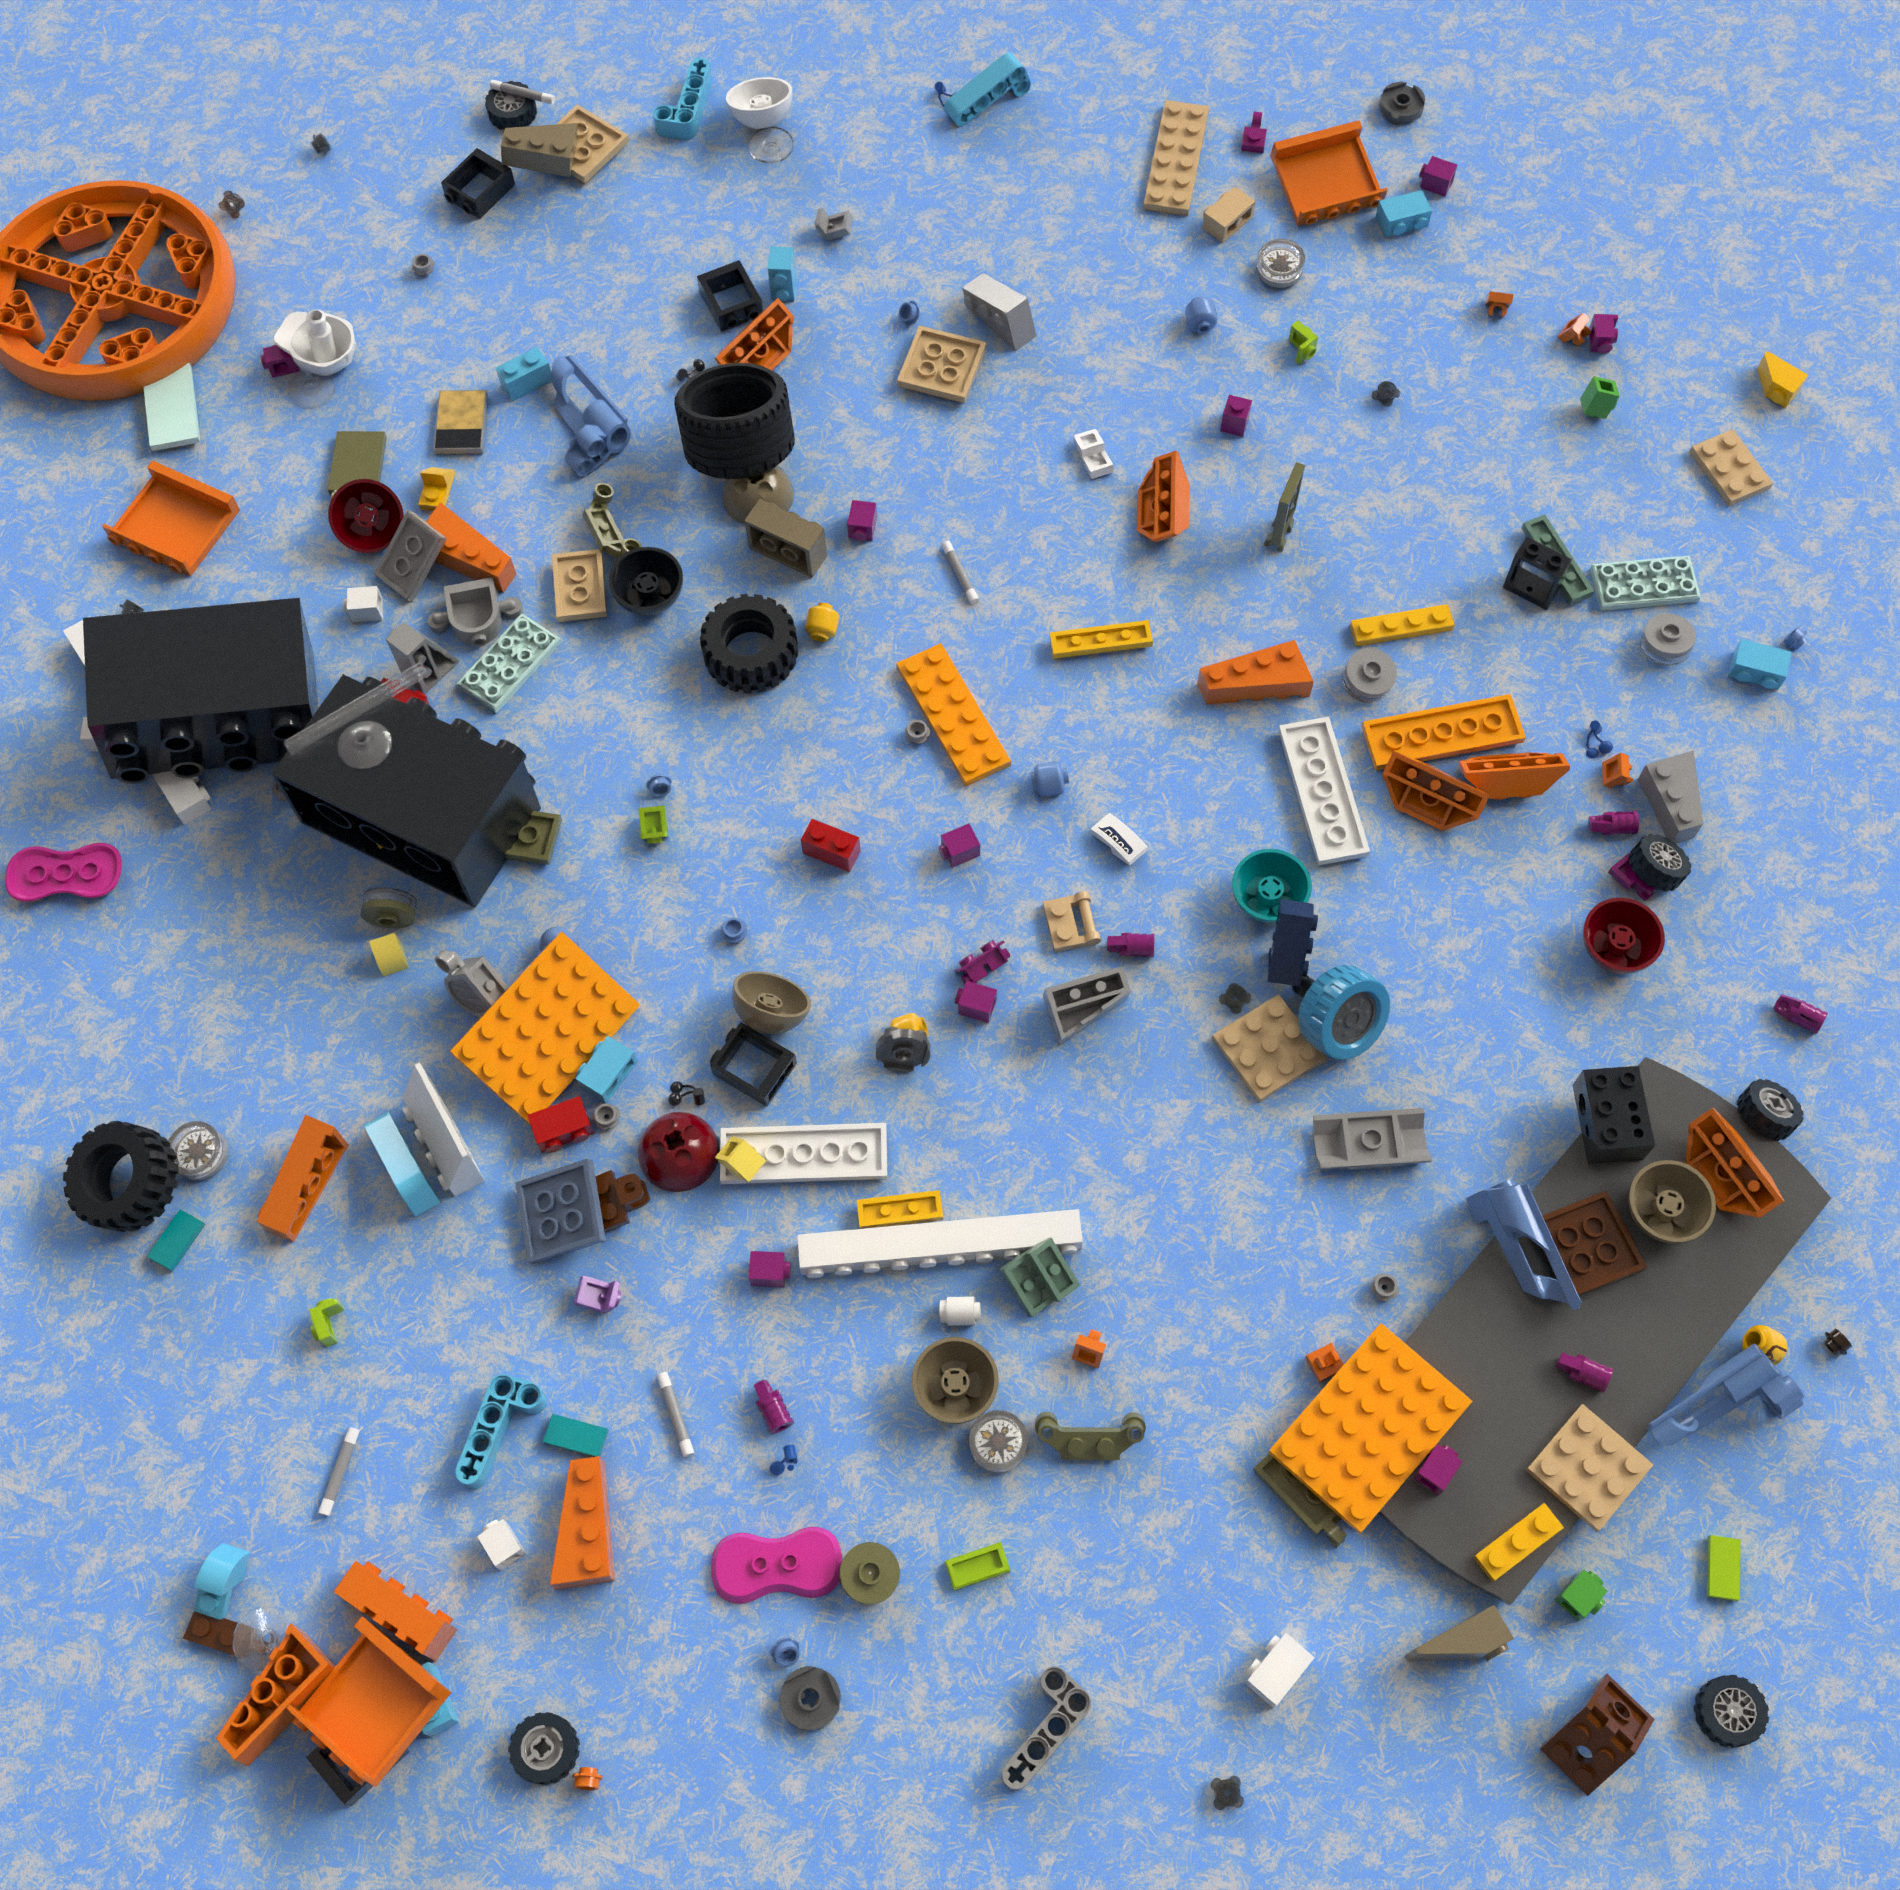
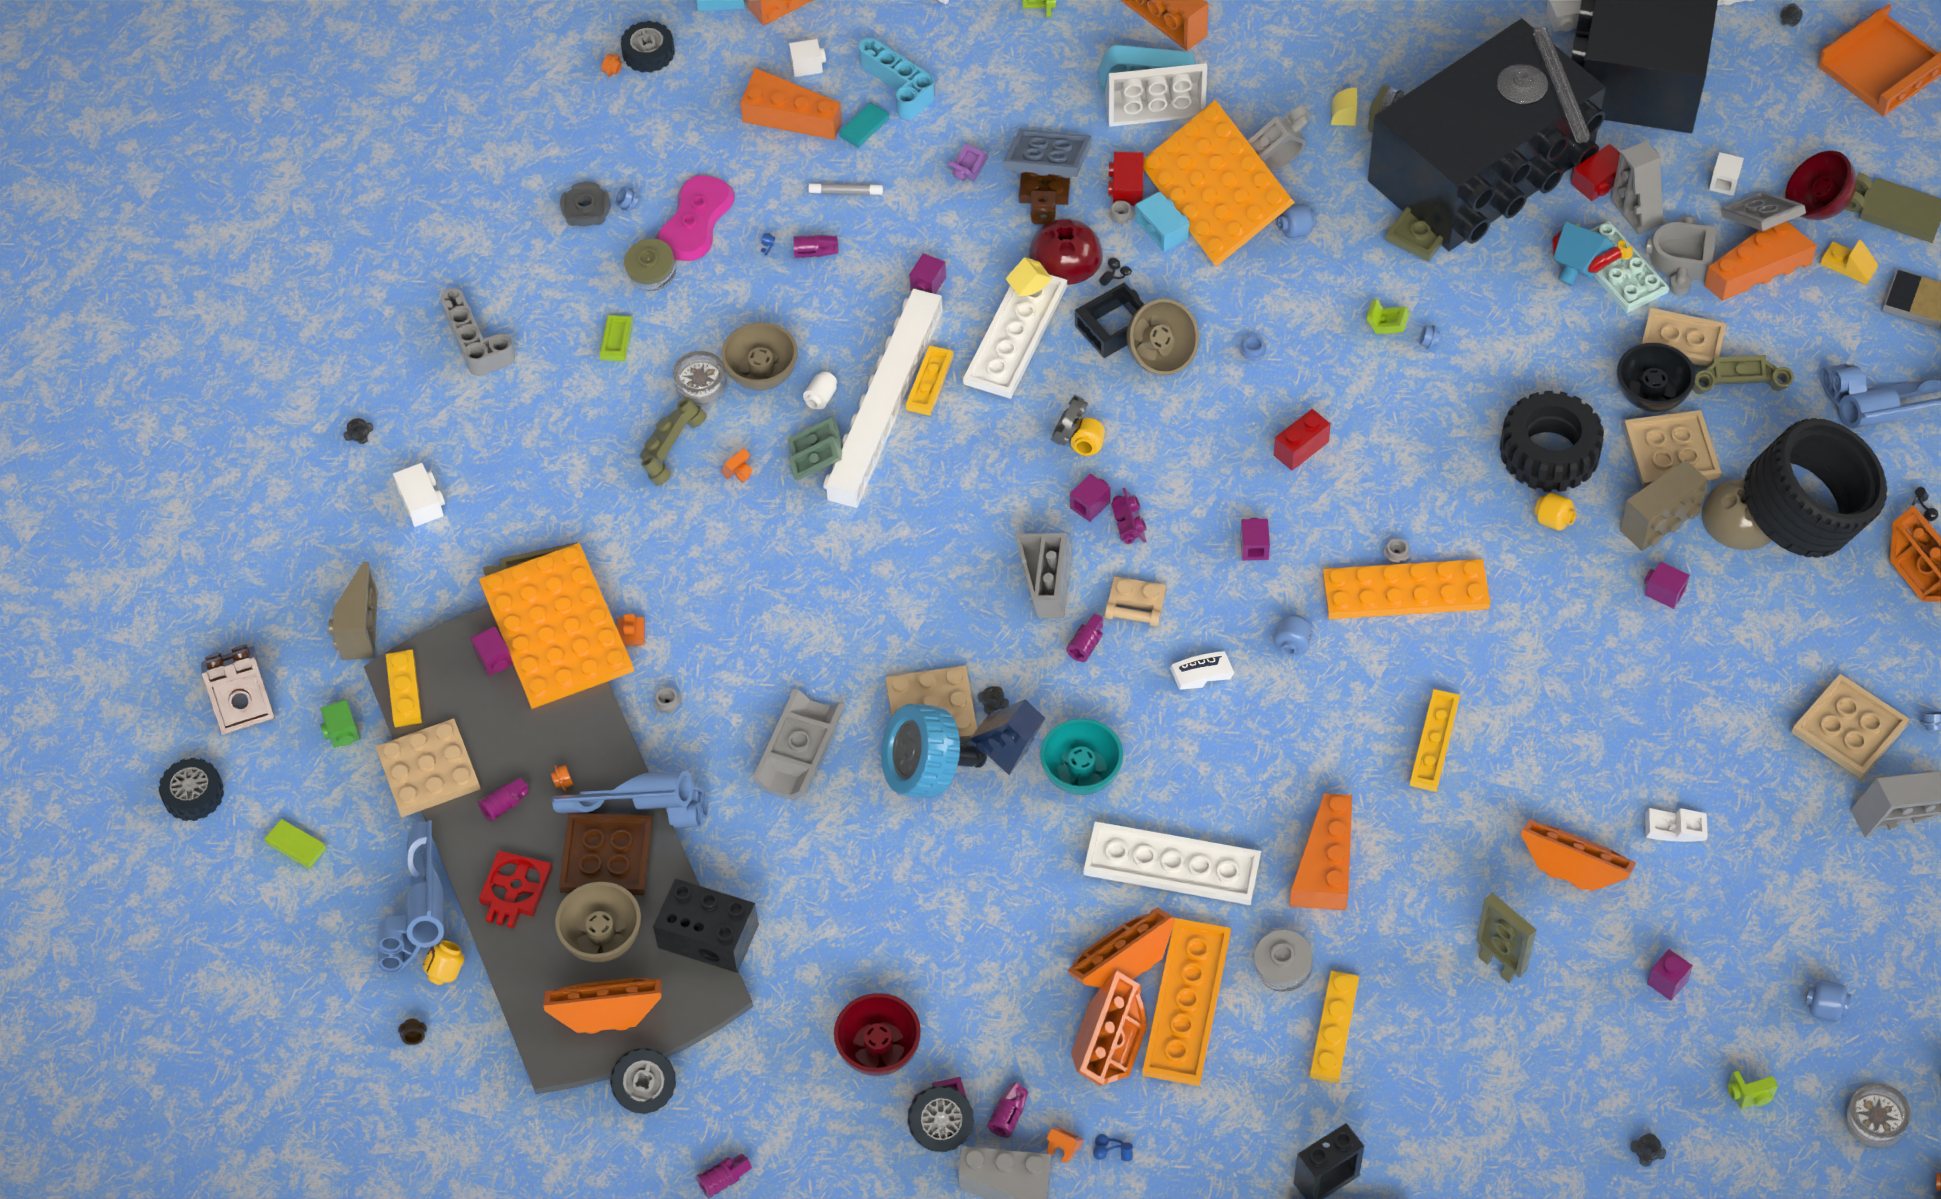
camera: 115 degrees right, 10 degrees down
light grey bar [941,541,979,605] -> none
none -> red piece [479,850,553,929]
none -> orange plate [551,765,573,791]
none -> dark azure torso [1552,221,1633,286]
none -> tan plate [1623,410,1721,489]

